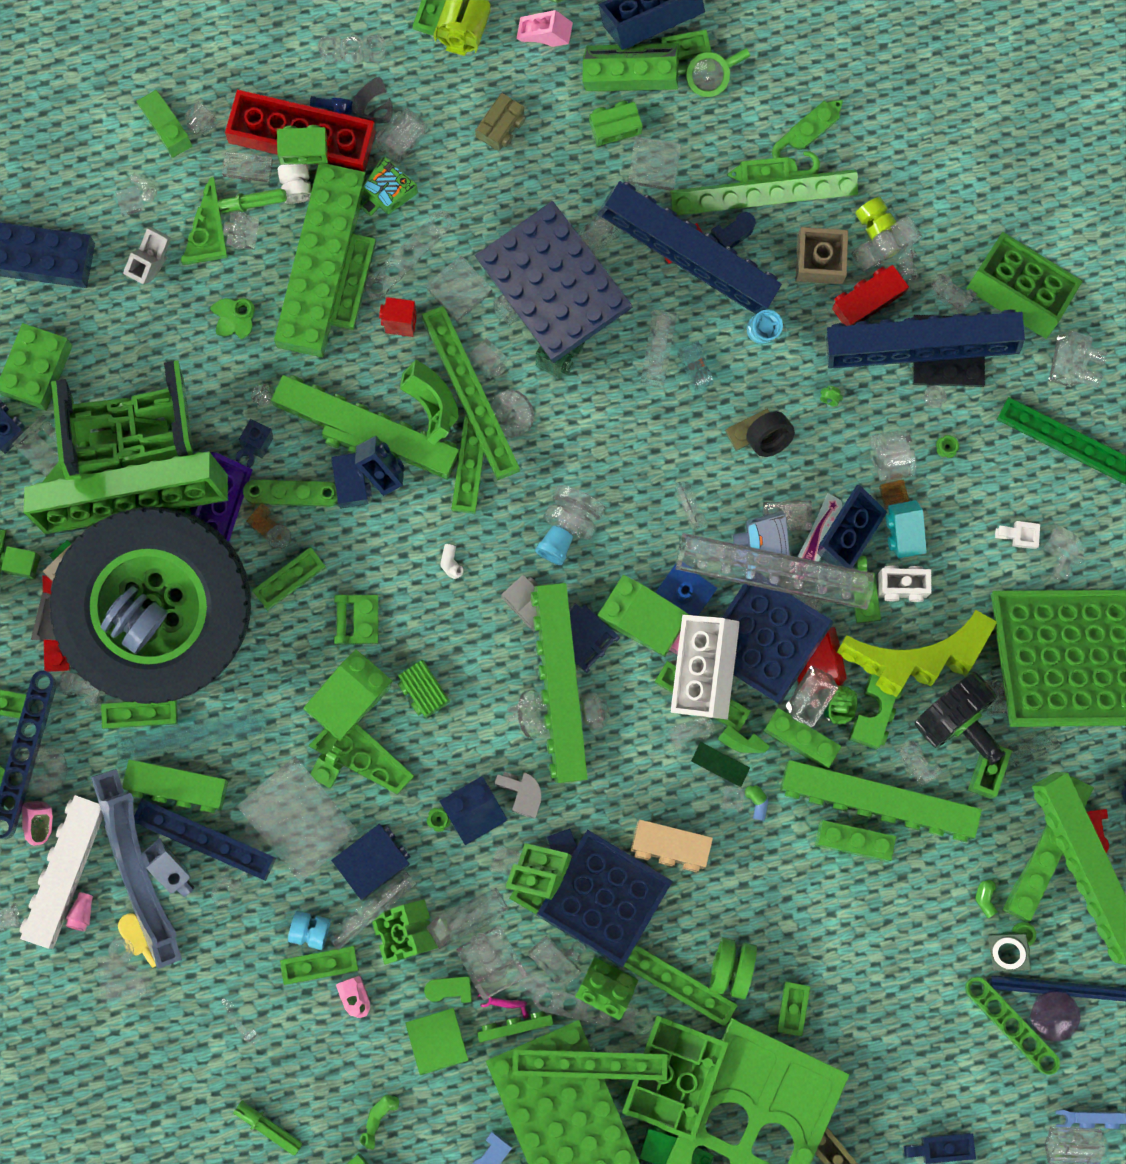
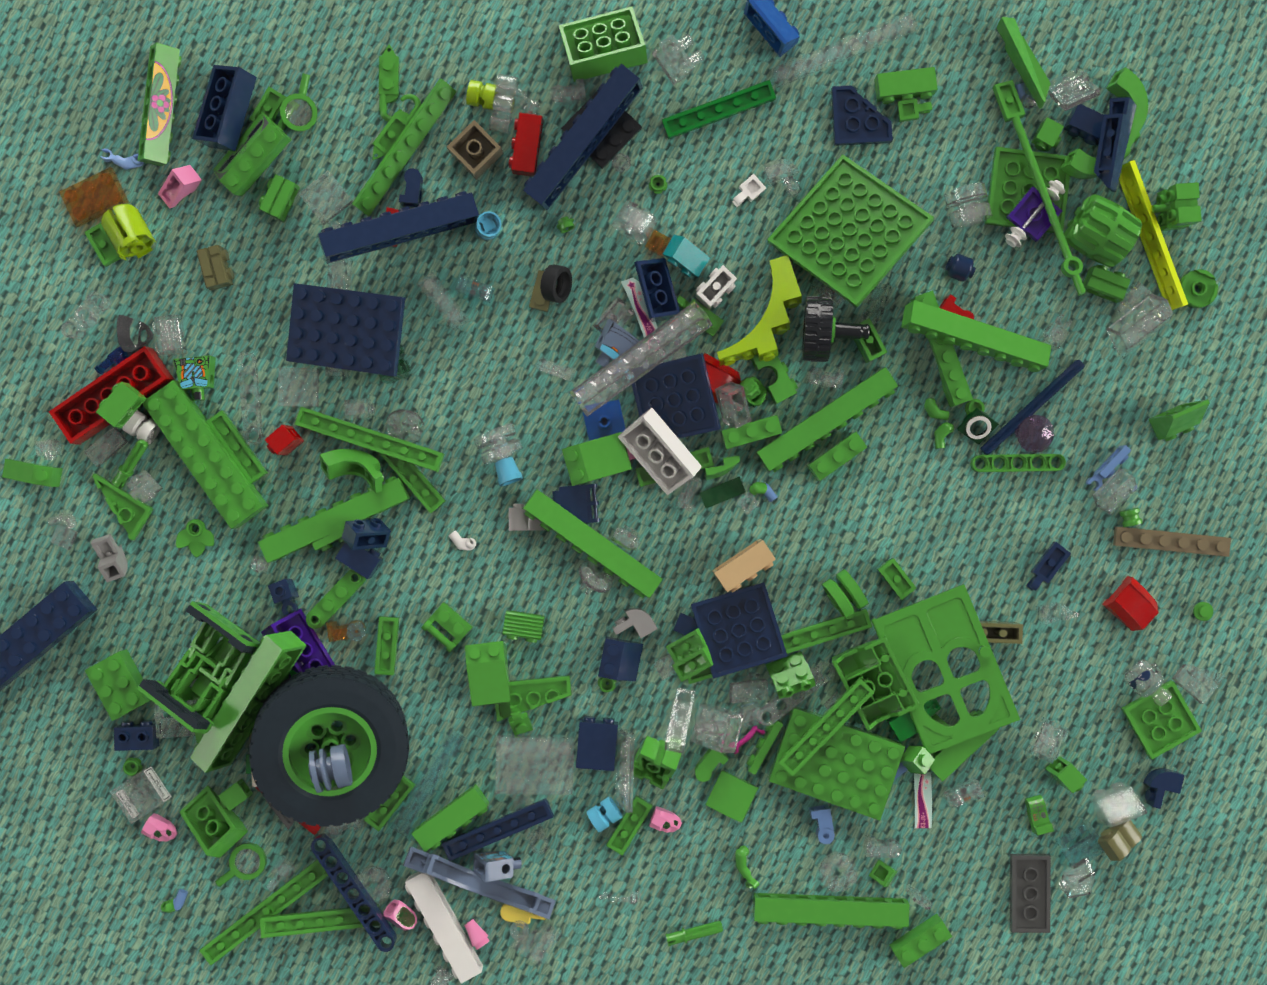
camera: 40 degrees left, 10 degrees up
none -> bright green arm [934,422,954,449]

